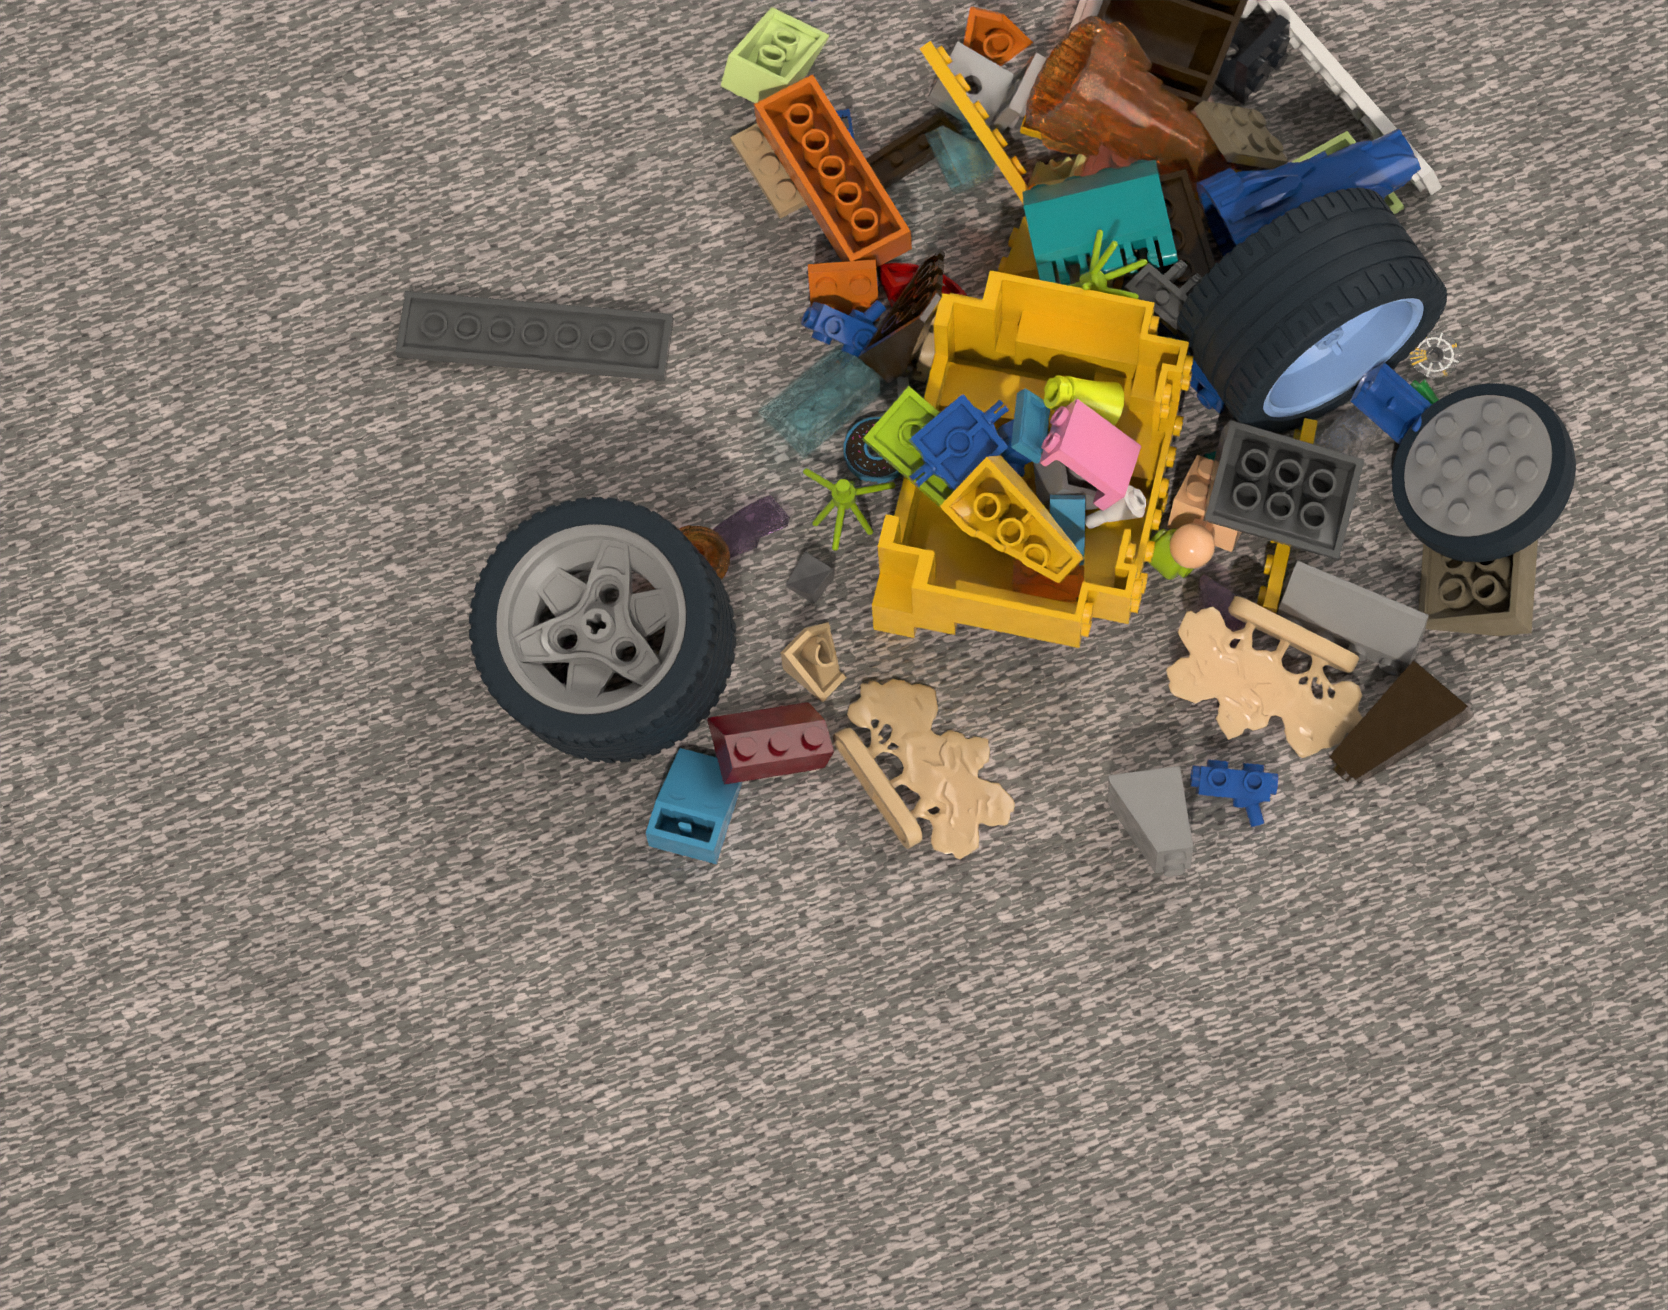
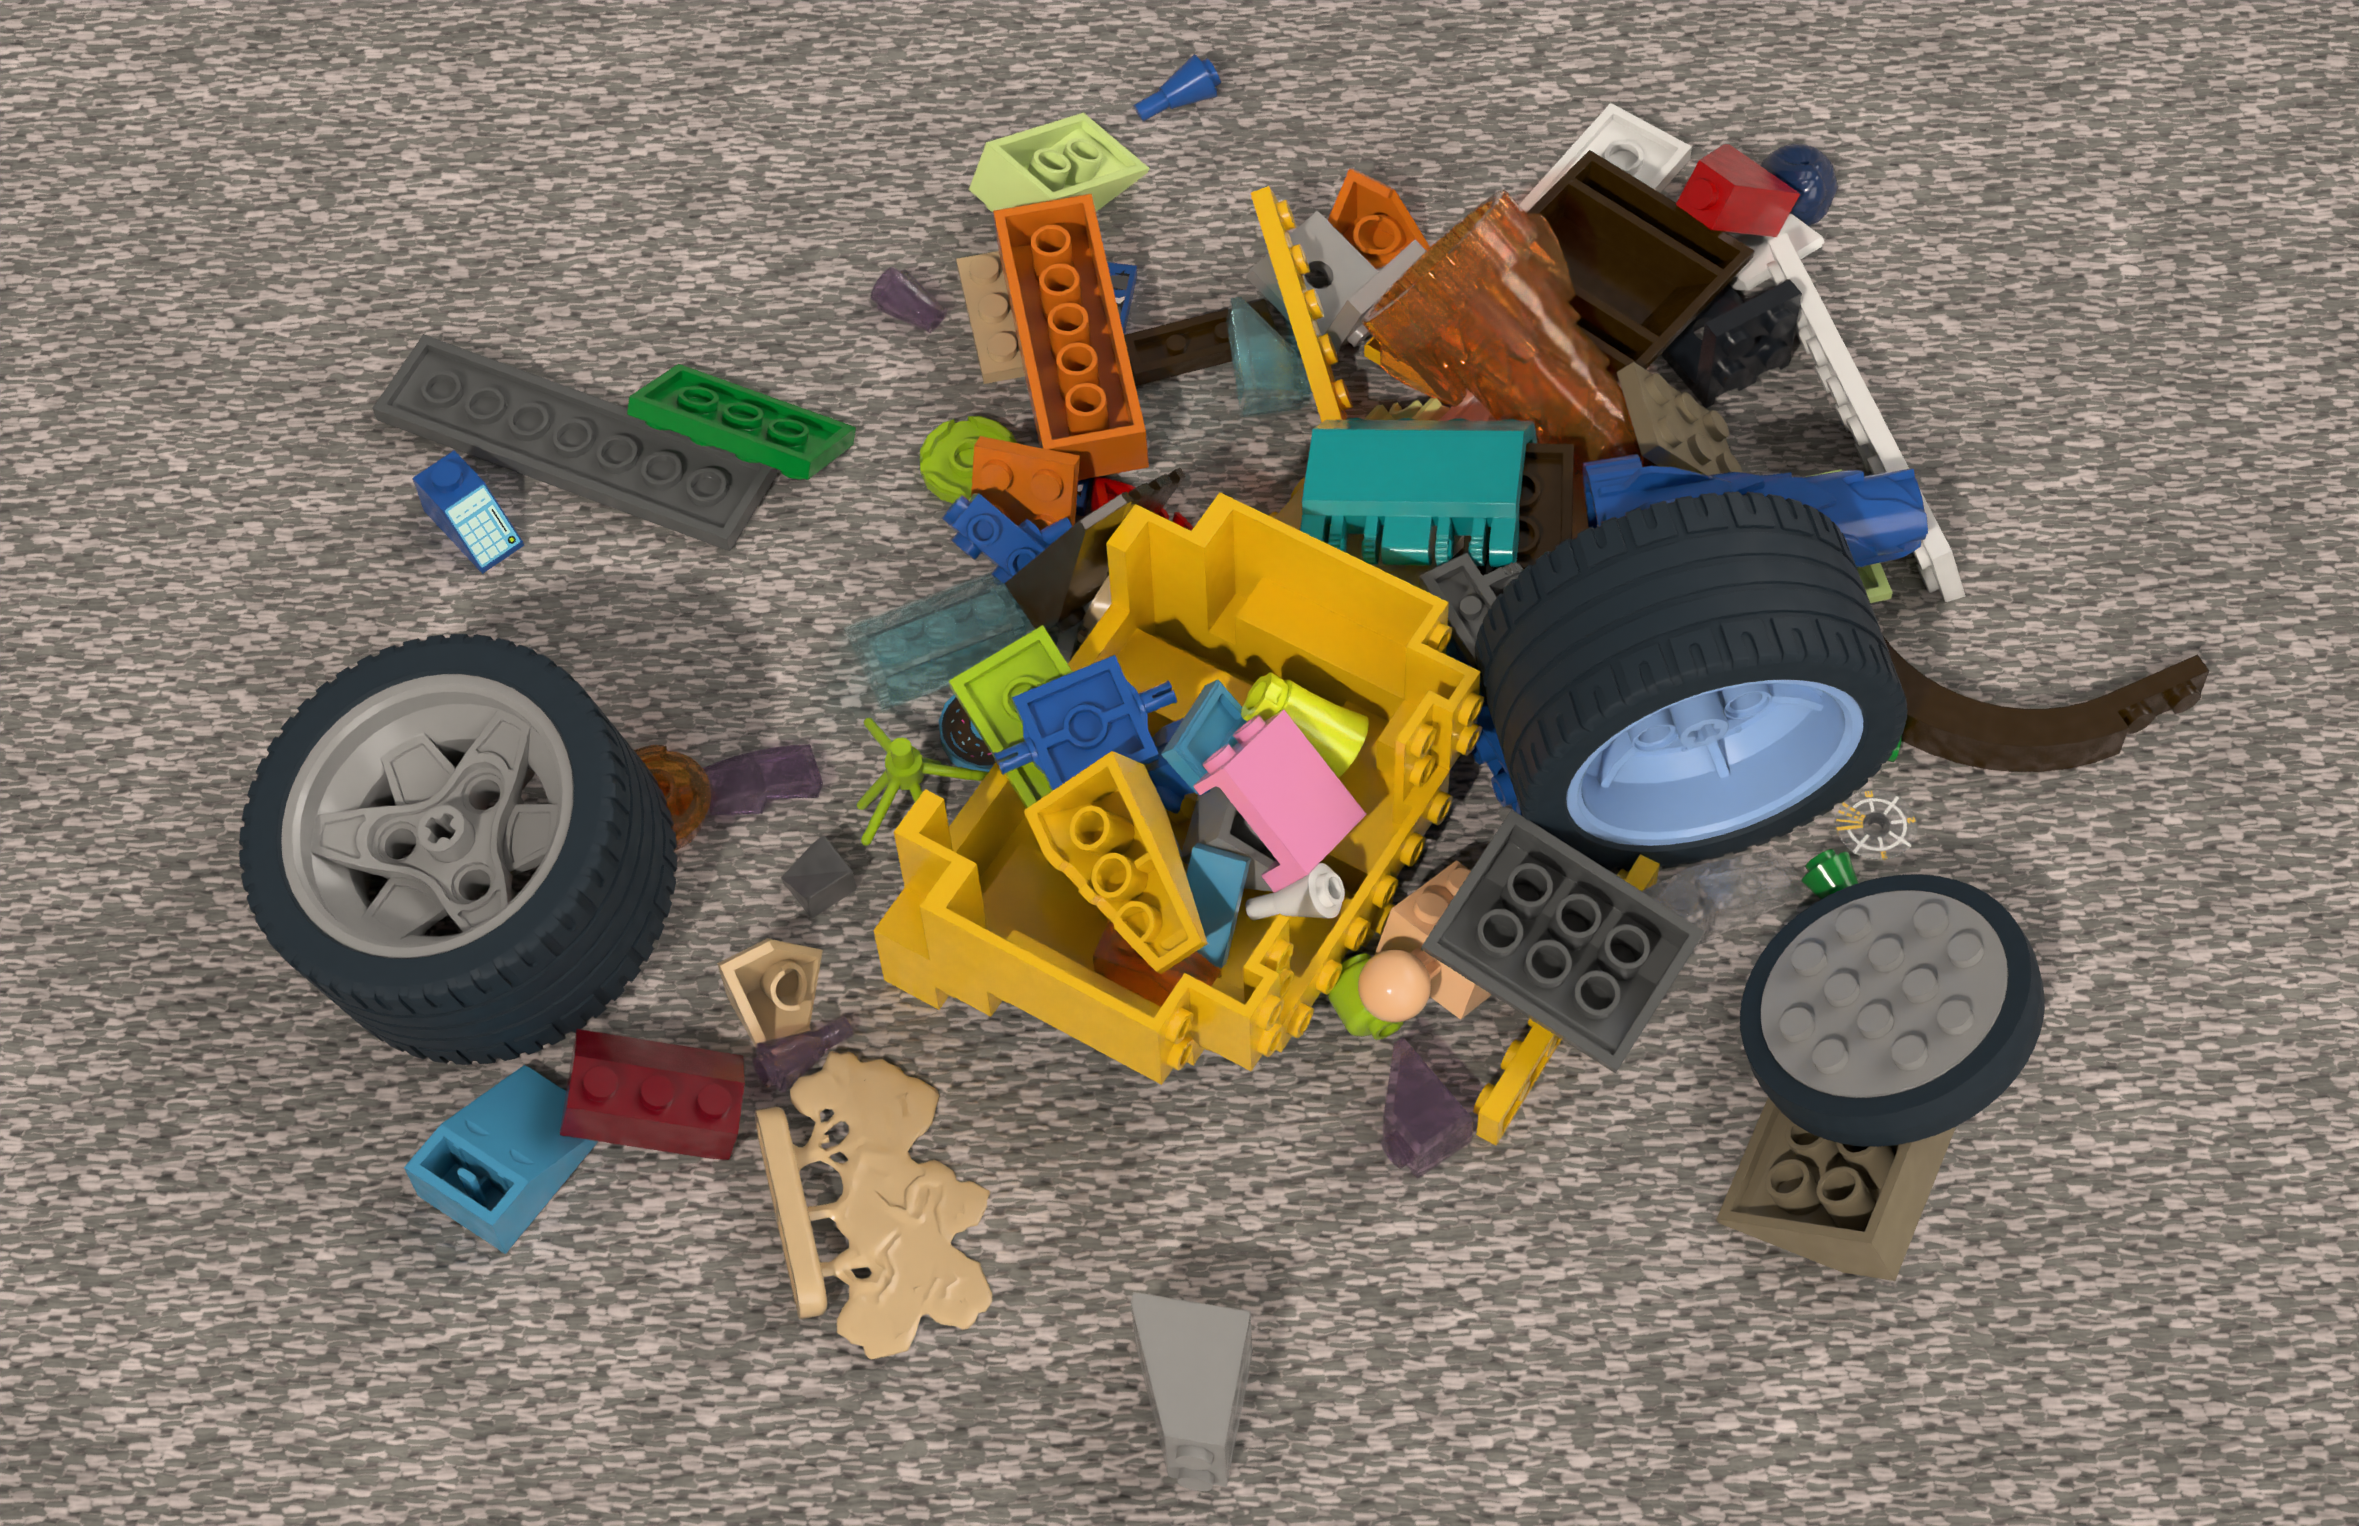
camera: 15 degrees right, 10 degrees down
lime plant [1069,229,1147,299] -> none
tan plant [1166,596,1362,758] -> none
blue brick [1190,759,1278,827] -> none
light grey slope [1278,560,1429,675] -> none
dark brown slope [1329,660,1474,784] -> none
blue hinge [1350,362,1432,445] -> none
none -> slope [412,450,524,574]
none -> green plate [627,364,856,480]
none -> cone [753,1016,853,1093]
none -> clear purple cone [871,267,947,334]
none -> lime tile [920,416,1017,504]
none -> dark brown arch [1883,636,2209,772]

